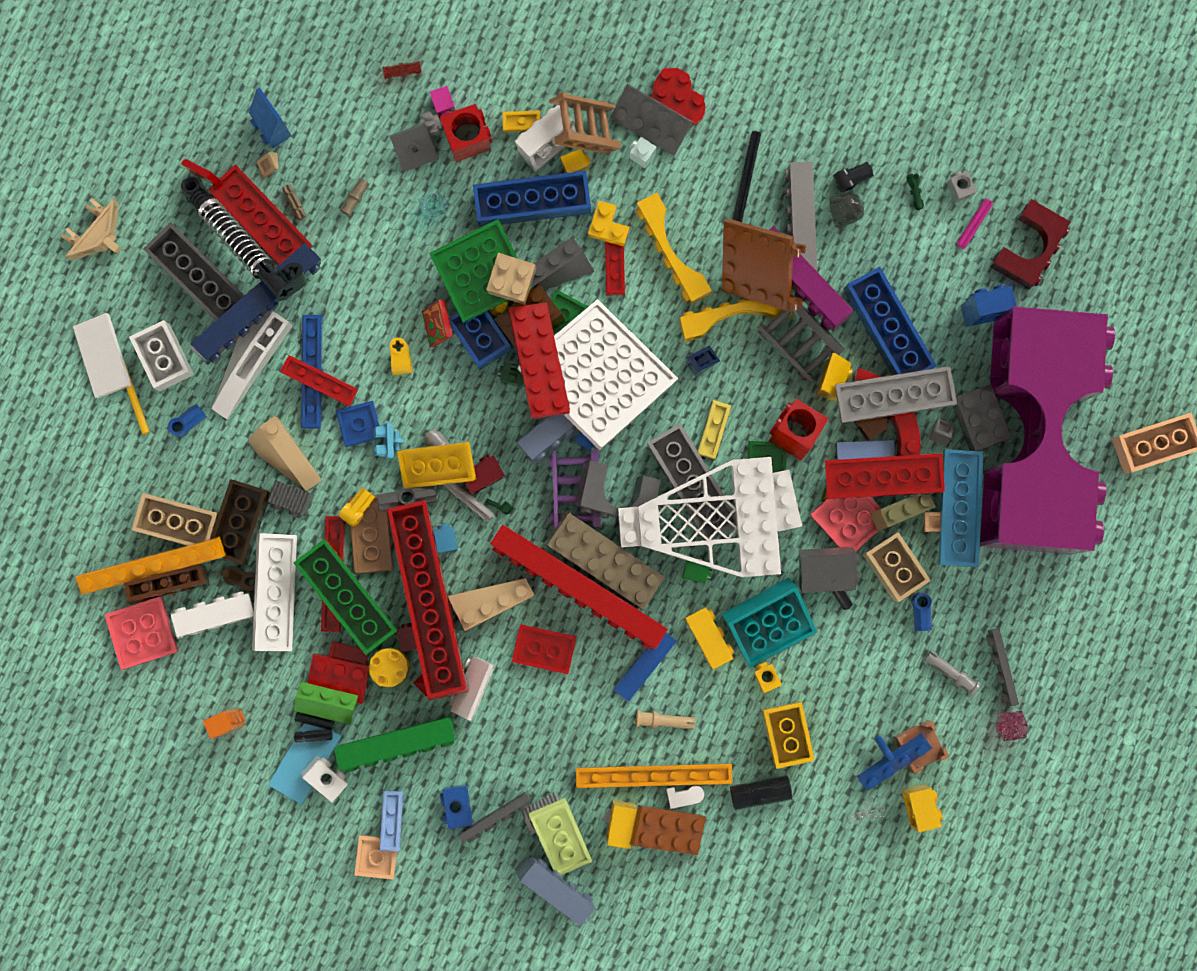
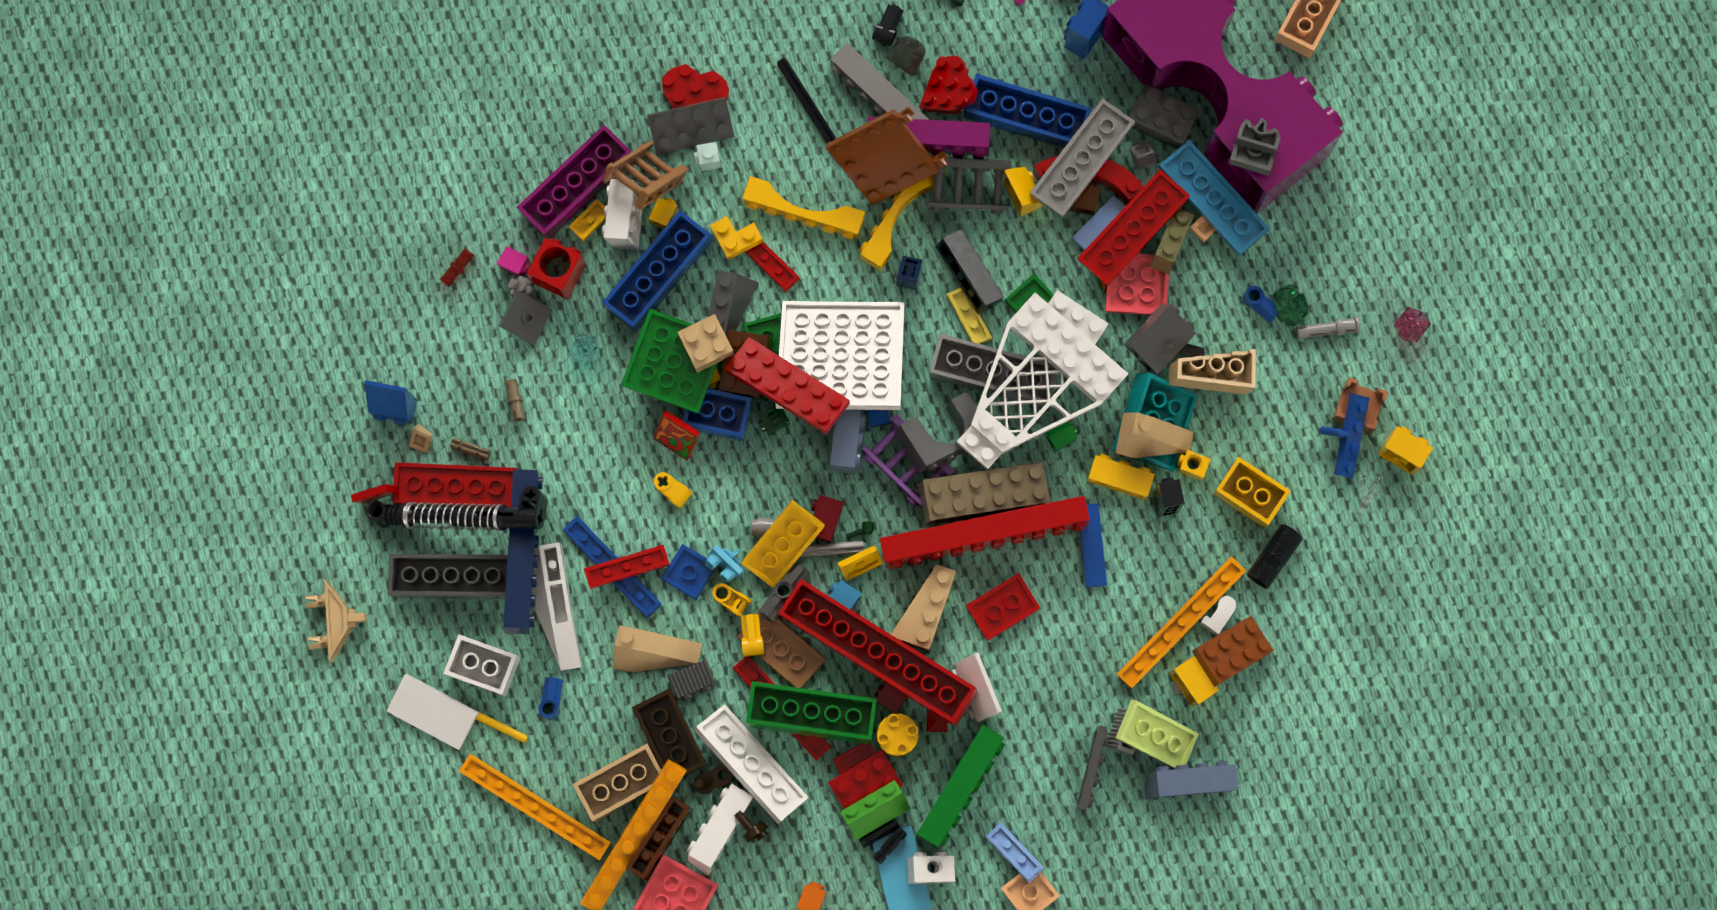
camera: 35 degrees left, 5 degrees down
blue brick [440,784,473,829] -> none
tan pin [636,710,695,730] -> none
red brick [769,399,829,461] -> none
tan brick [862,532,931,602] -> none
dark grey plate [986,629,1019,706] -> none
none -> light orange plate [459,754,612,861]
none -> magenta brick [516,125,632,239]
none -> yellow piece [712,584,753,618]
none -> dark brown piece [734,810,768,843]
none -> yellow plate [838,545,883,581]
none -> red plate [919,55,978,114]
none -> brick [935,230,1004,314]
none -> tan wedge [1116,412,1194,458]
none -> black brick [1153,477,1185,517]
none -> tan wedge [1169,349,1256,395]
none -> dark grey plate [1229,118,1281,176]
none -> clear green plate [1273,284,1308,326]

